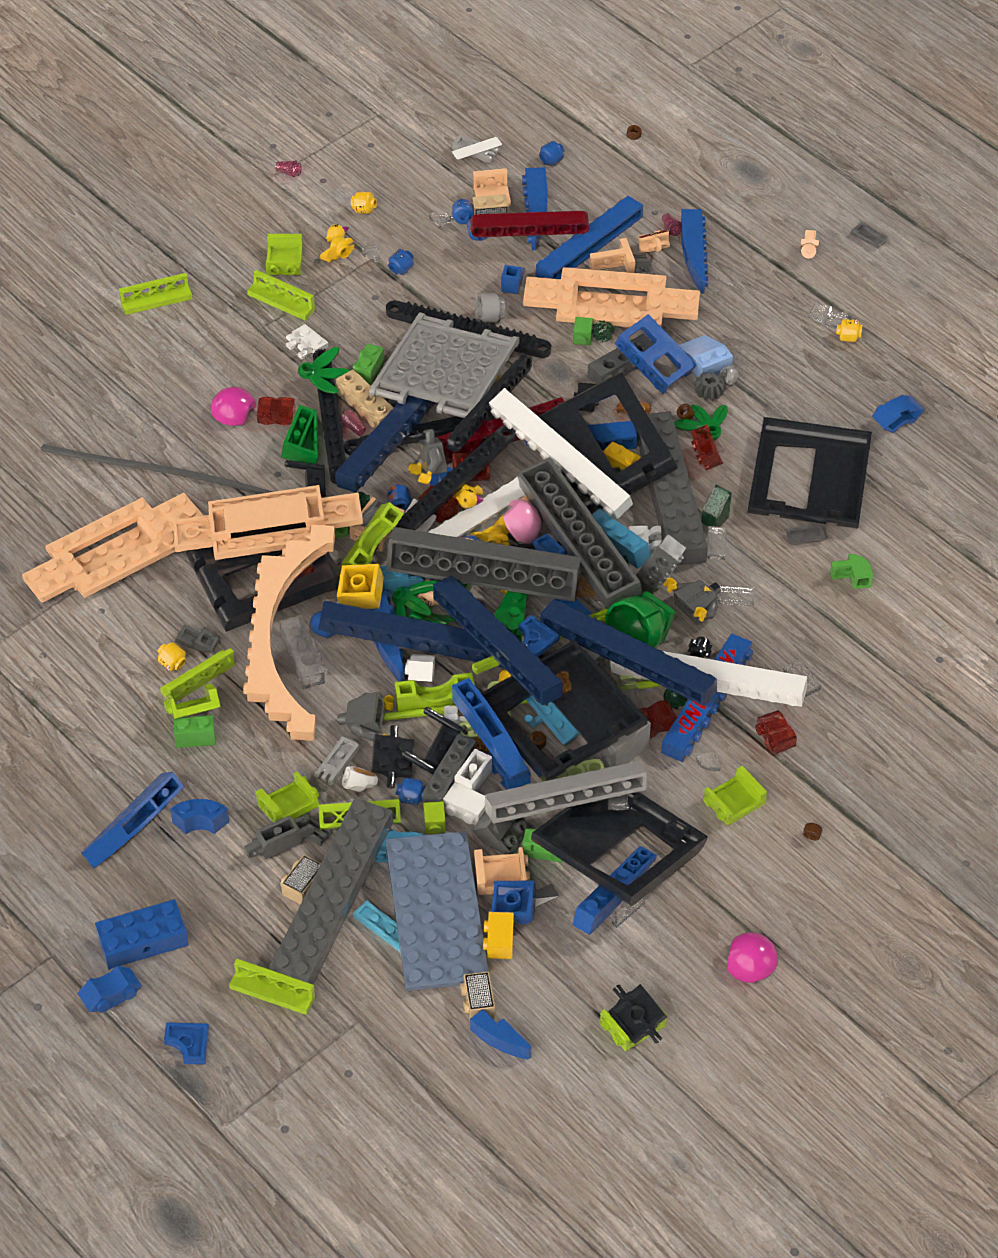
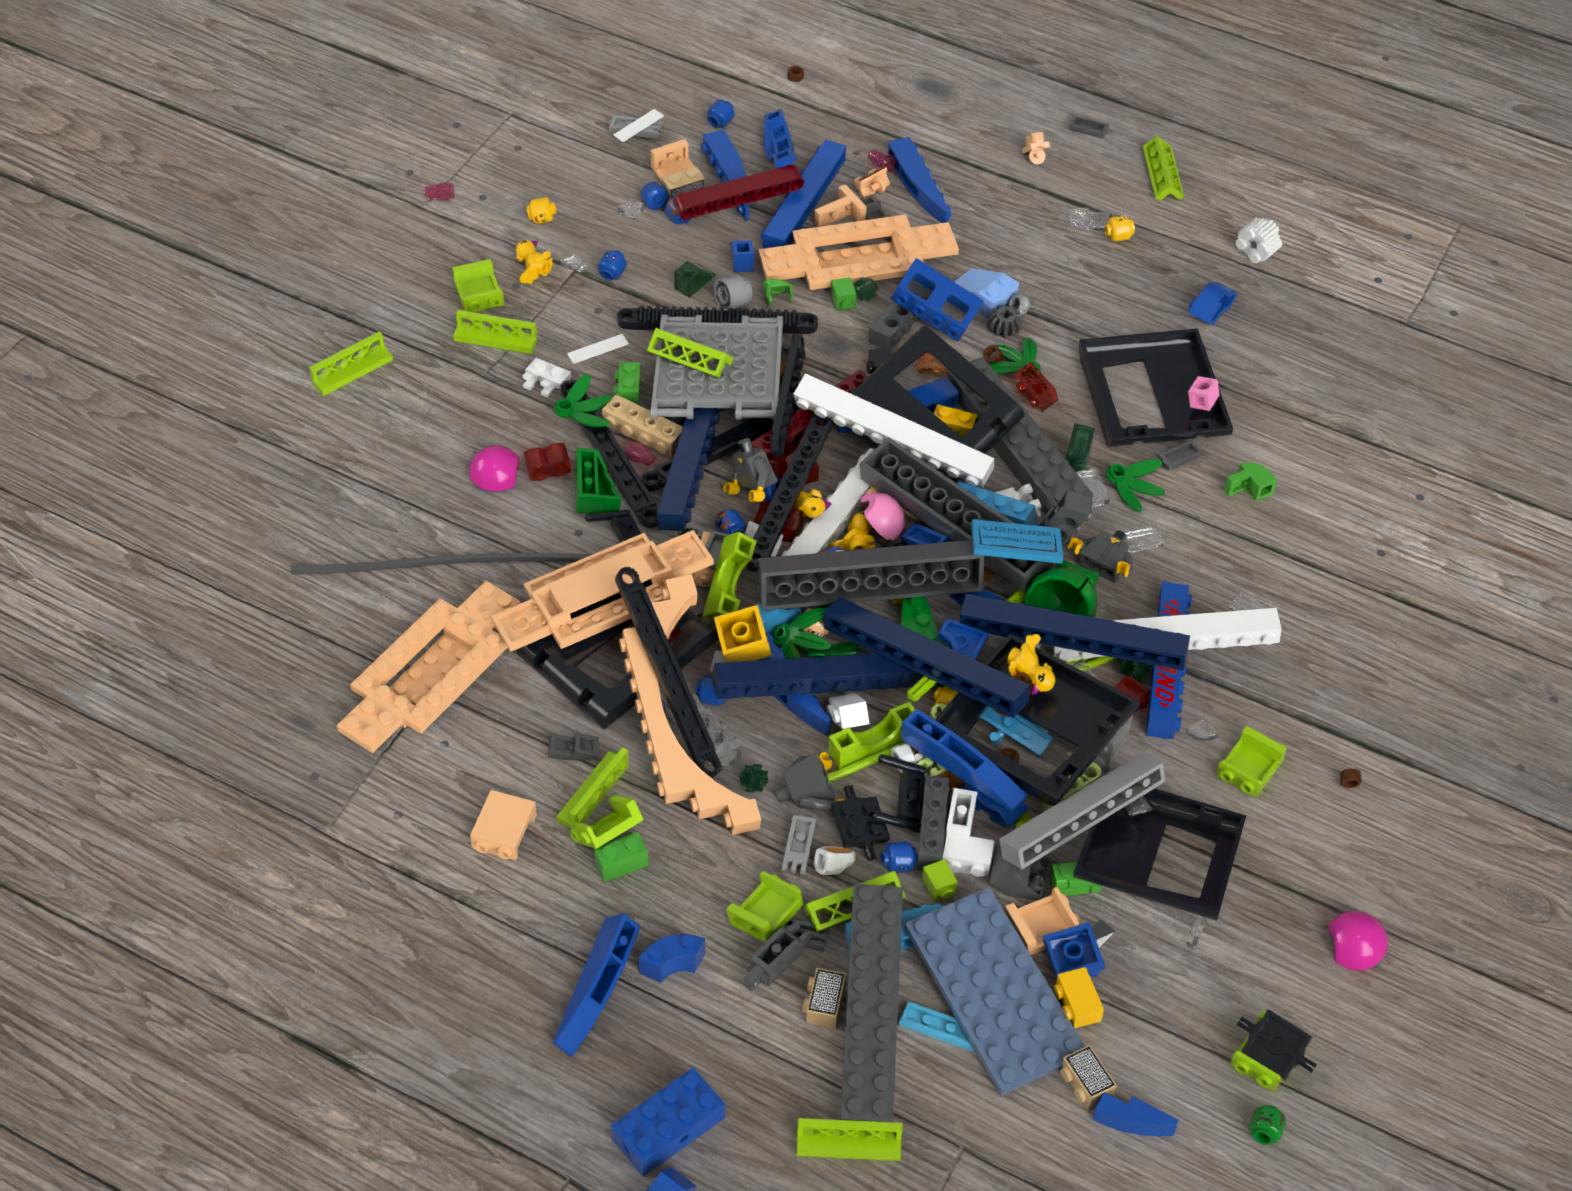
camera: 20 degrees left, 0 degrees up
yellow head [157,642,187,671] -> none
blue slope [572,846,657,935] -> none
black gear [688,636,712,658] -> none
clear red brick [755,710,797,754] -> none
none -> light nougat panel [470,790,537,860]
none -> white sticker [567,334,629,364]
none -> black plate [615,567,722,778]
none -> lime fence [647,328,734,378]
none -> clear green slope [674,261,715,298]
none -> clear green gear [740,764,768,793]
none -> bright green piece [762,279,794,307]
none -> blue piece [764,109,797,168]
none -> dark azure tile [971,519,1063,563]
none -> yellow animal [1008,634,1055,695]
none -> green plant [1106,459,1165,512]
none -> lime fence [1143,136,1184,201]
none -> bright pink brick [1188,376,1219,411]
none -> white brick [1235,217,1283,264]
none -> green head [1249,1105,1286,1145]

